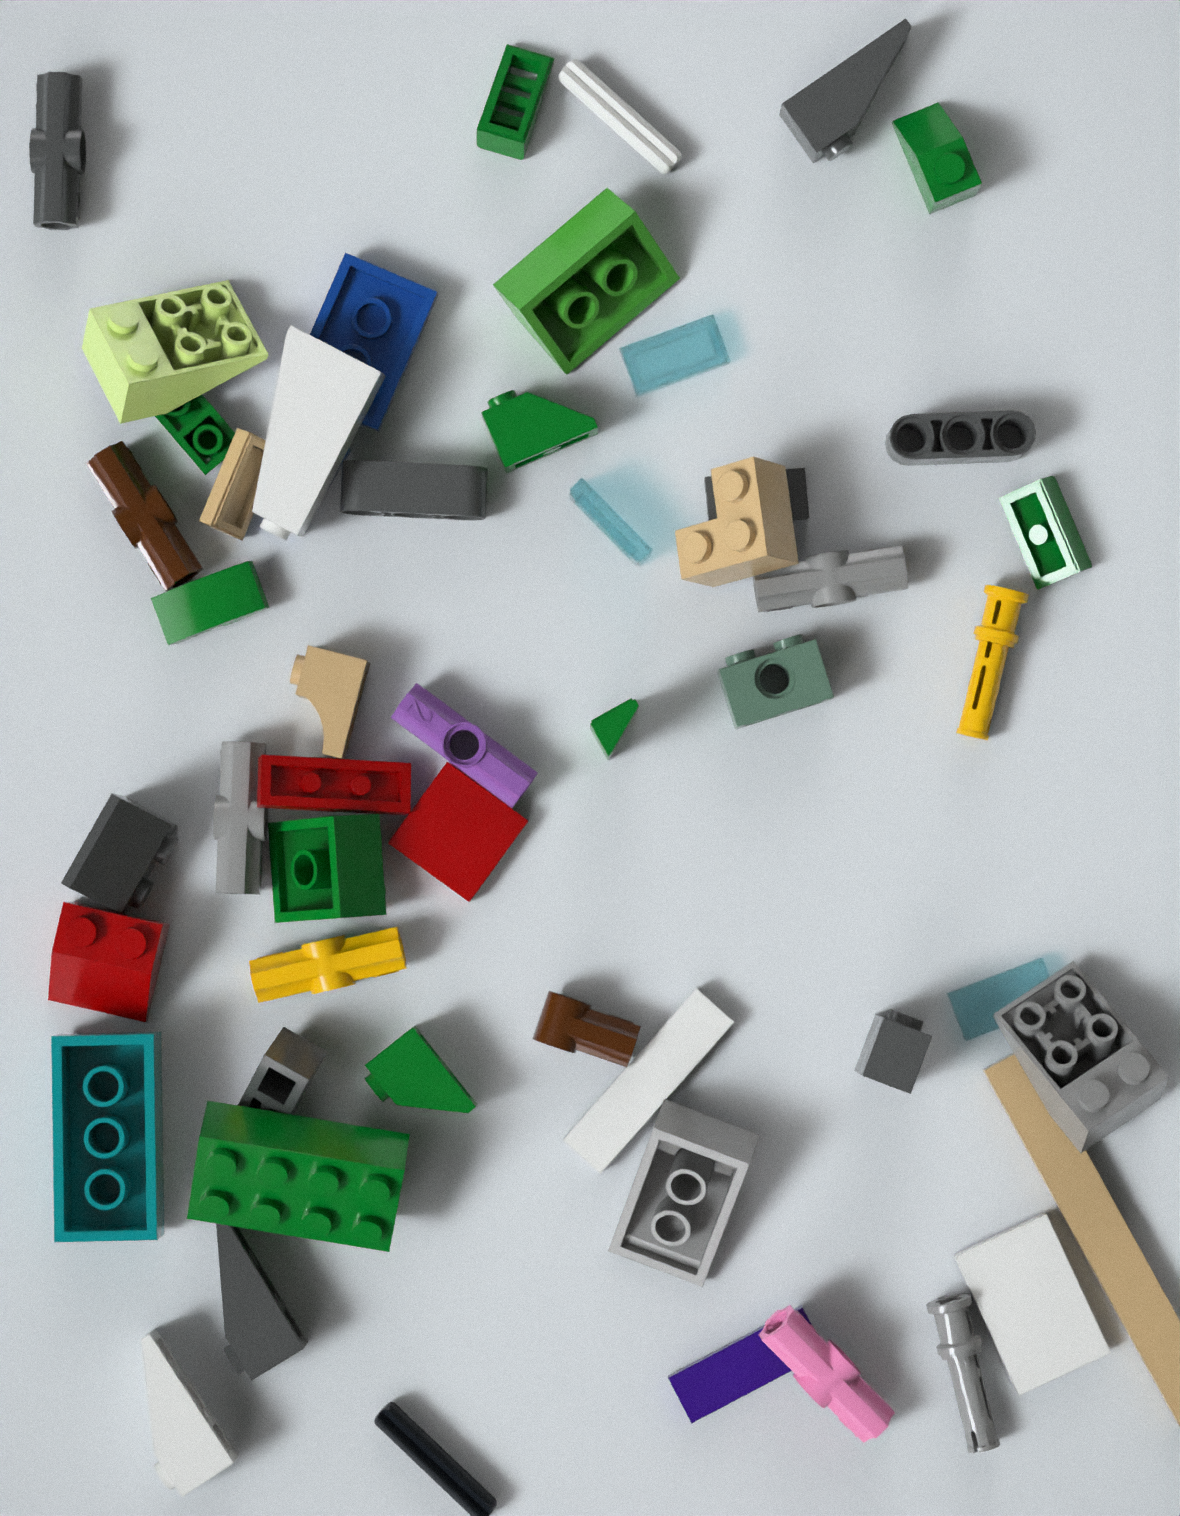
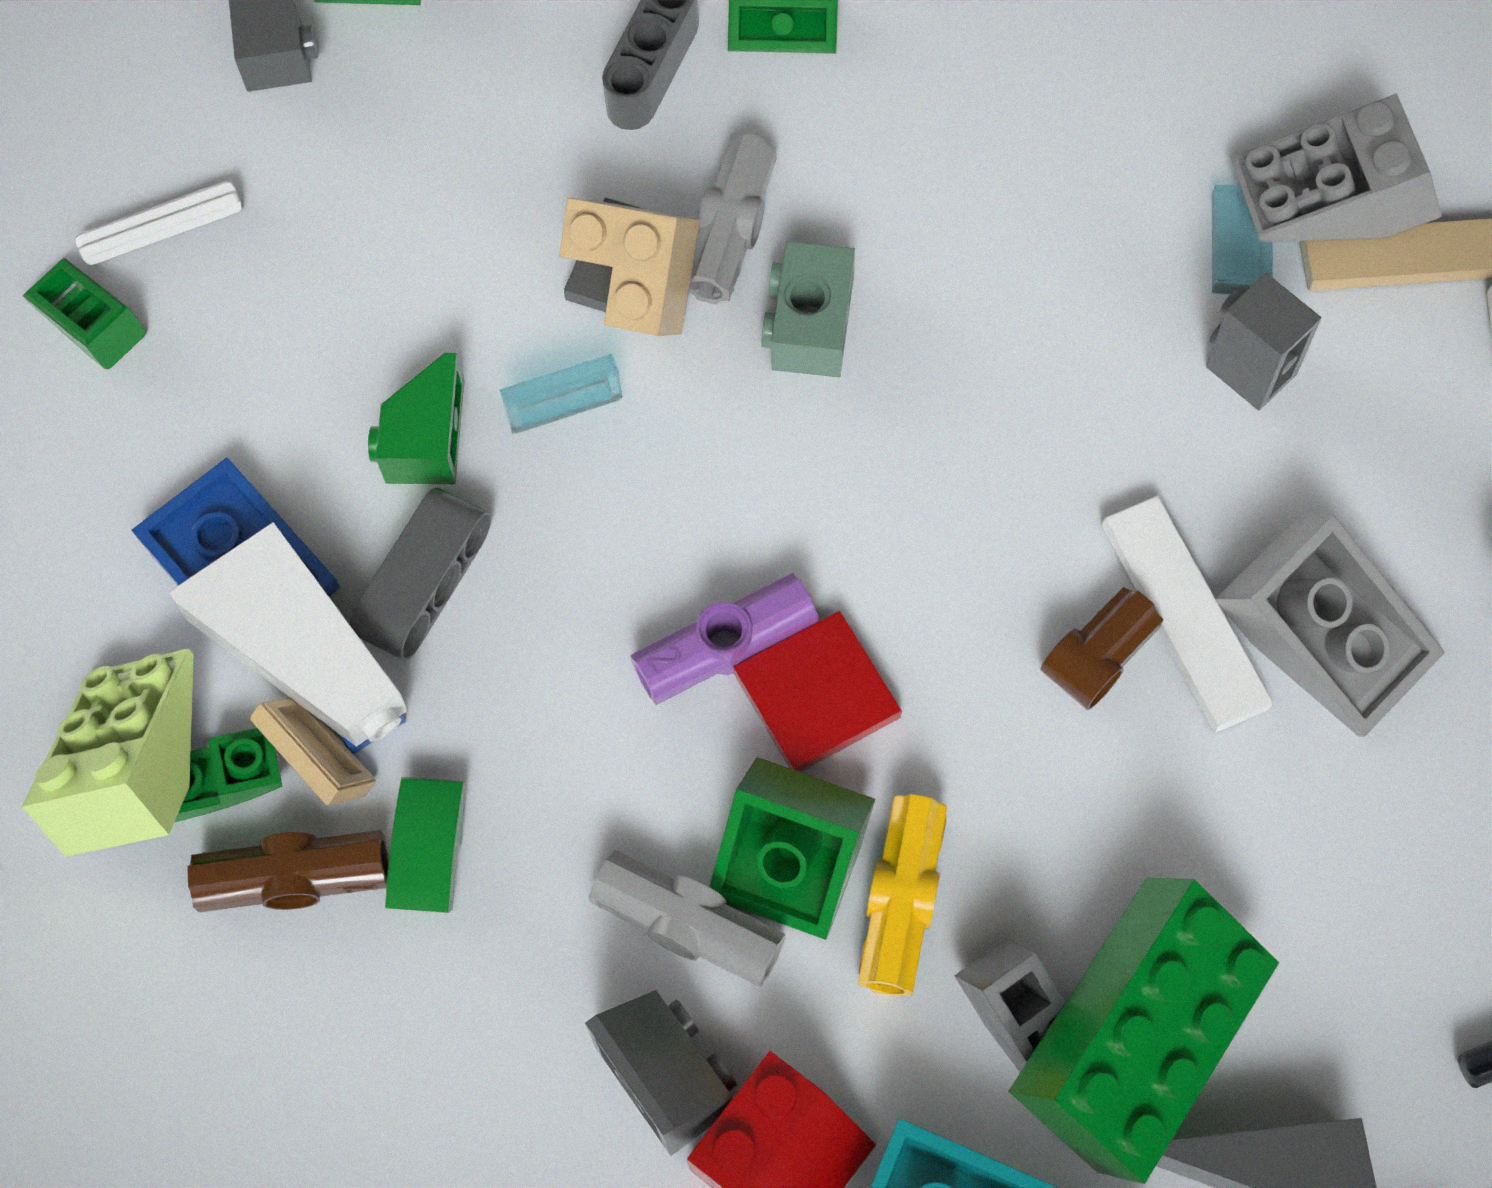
camera: 60 degrees left, 20 degrees down
red plate [257,754,411,816] -> none
tan arch [290,645,370,759] -> none
green slope [364,1026,477,1113] -> none
bright green slope [493,188,680,375] -> none
green slope [590,698,639,760] -> none
clear light blue tile [619,314,730,397] -> none
yellow pin [956,585,1029,740] -> none

